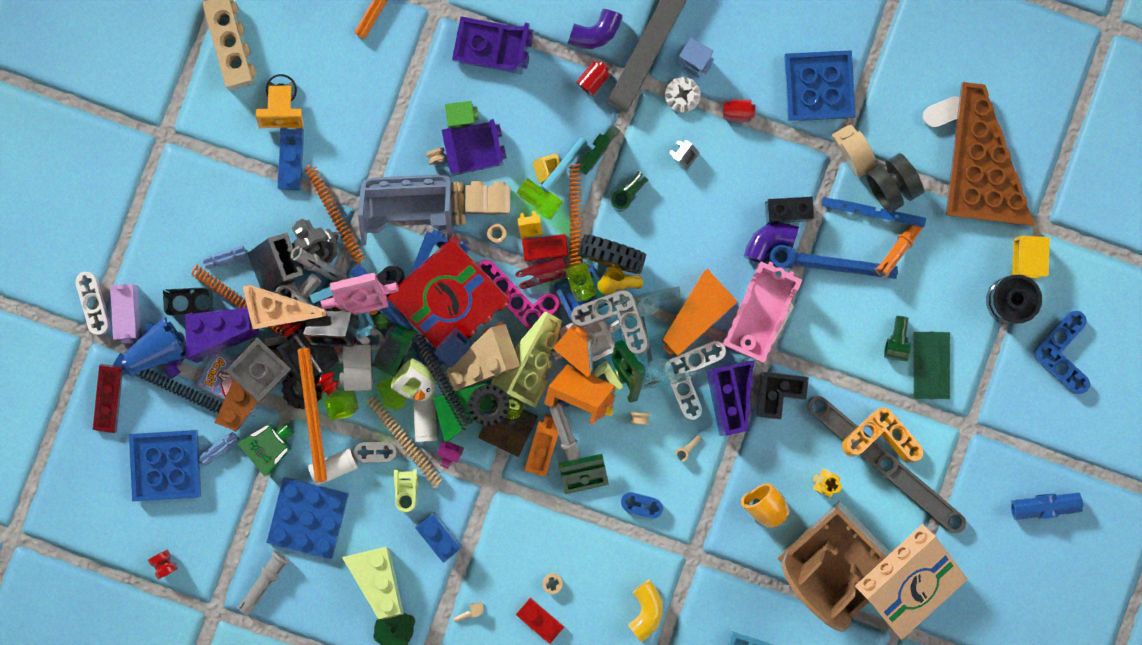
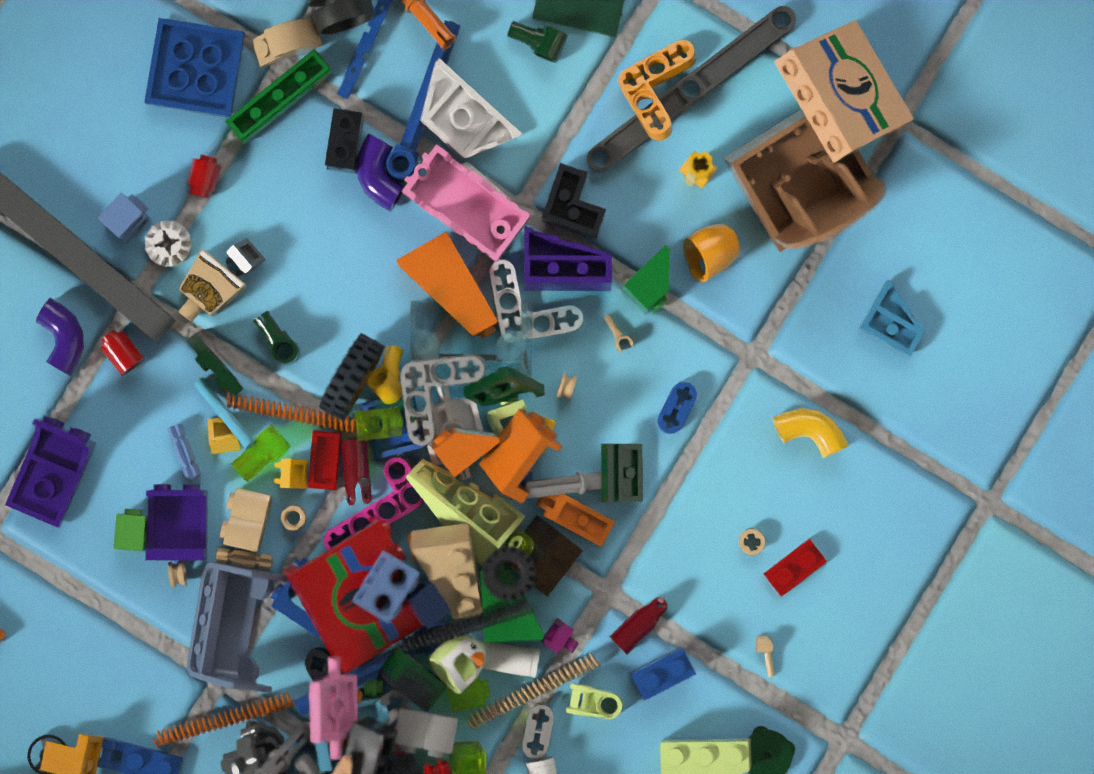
camera: 80 degrees left, 0 degrees up
none -> medium blue axle [167,424,201,480]
none -> torso [178,249,248,322]
none -> green brick [225,48,334,145]
none -> medium blue brick [352,551,420,624]
none -> white wing [420,59,522,159]
none -> dark red piece [609,597,668,655]
none -> green slope [622,245,670,314]

